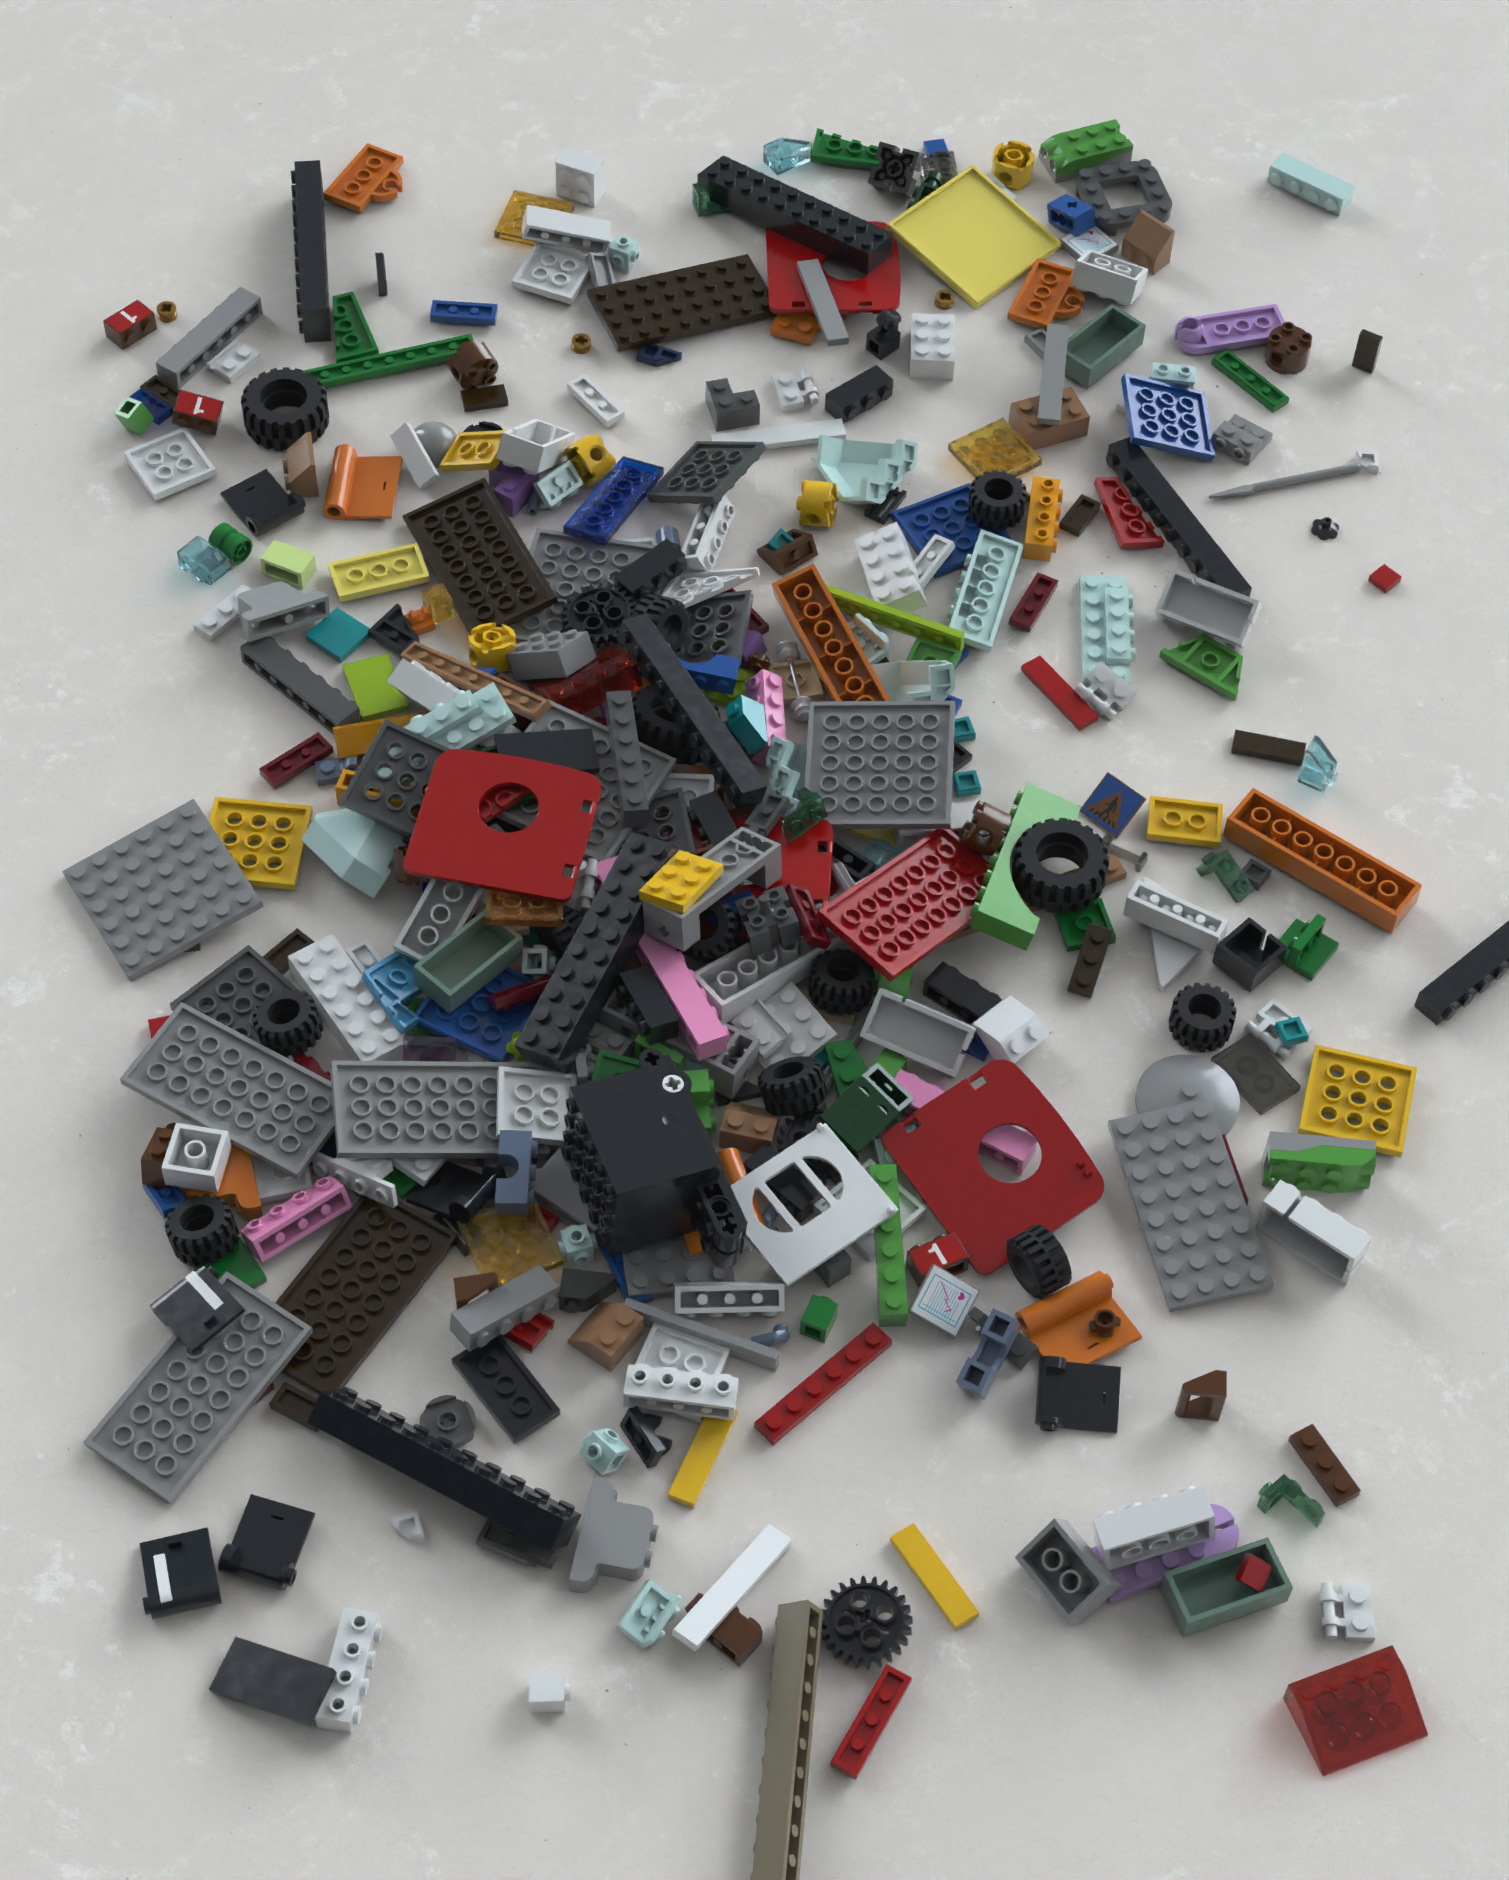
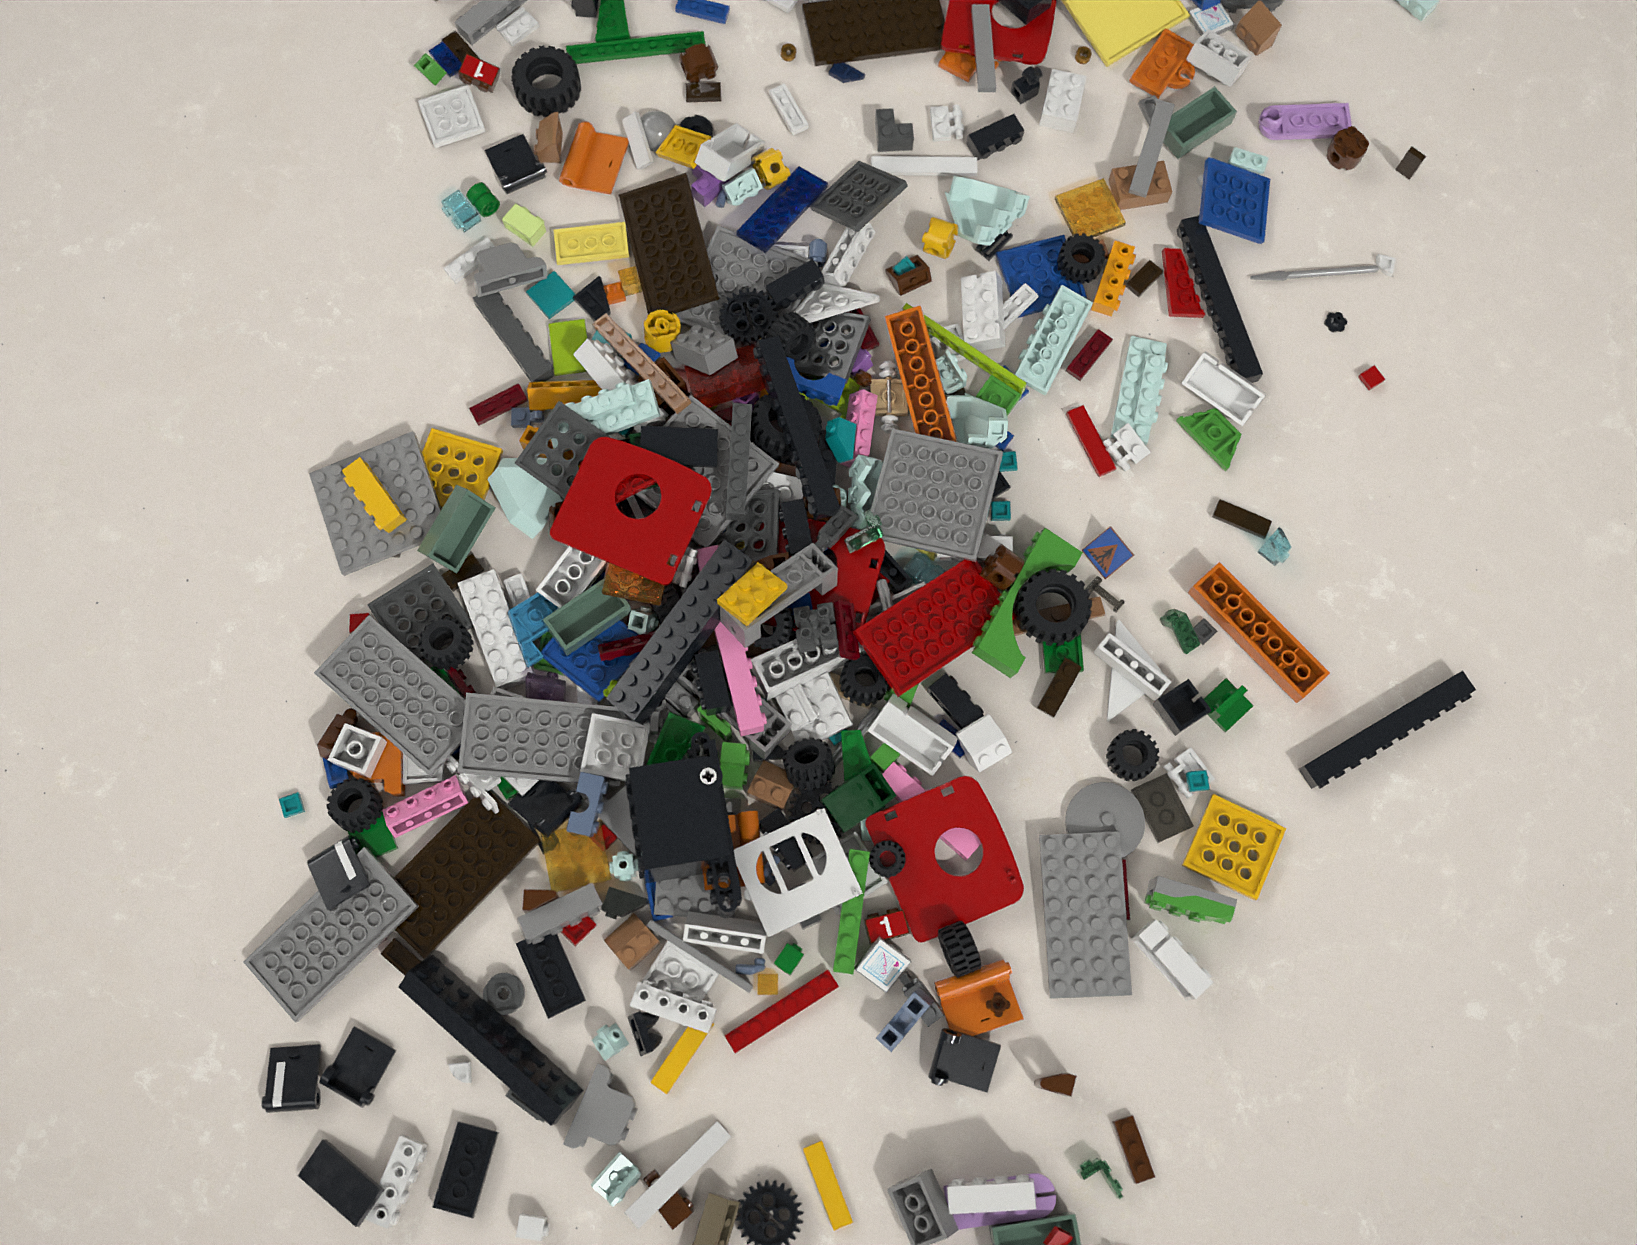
camera: 10 degrees right, 20 degrees up
yellow plate [1146,796,1223,848] -> none
green tile [1211,349,1289,413] -> none
light grey plate [1212,414,1273,465] -> none
none -> teal tile [279,792,305,818]
none -> yellow brick [341,457,407,533]
none -> sand green piece [417,485,496,573]
none -> black plate [432,1121,499,1218]
none -> clear yellow tile [758,974,778,995]
none -> black tyre [869,840,906,878]

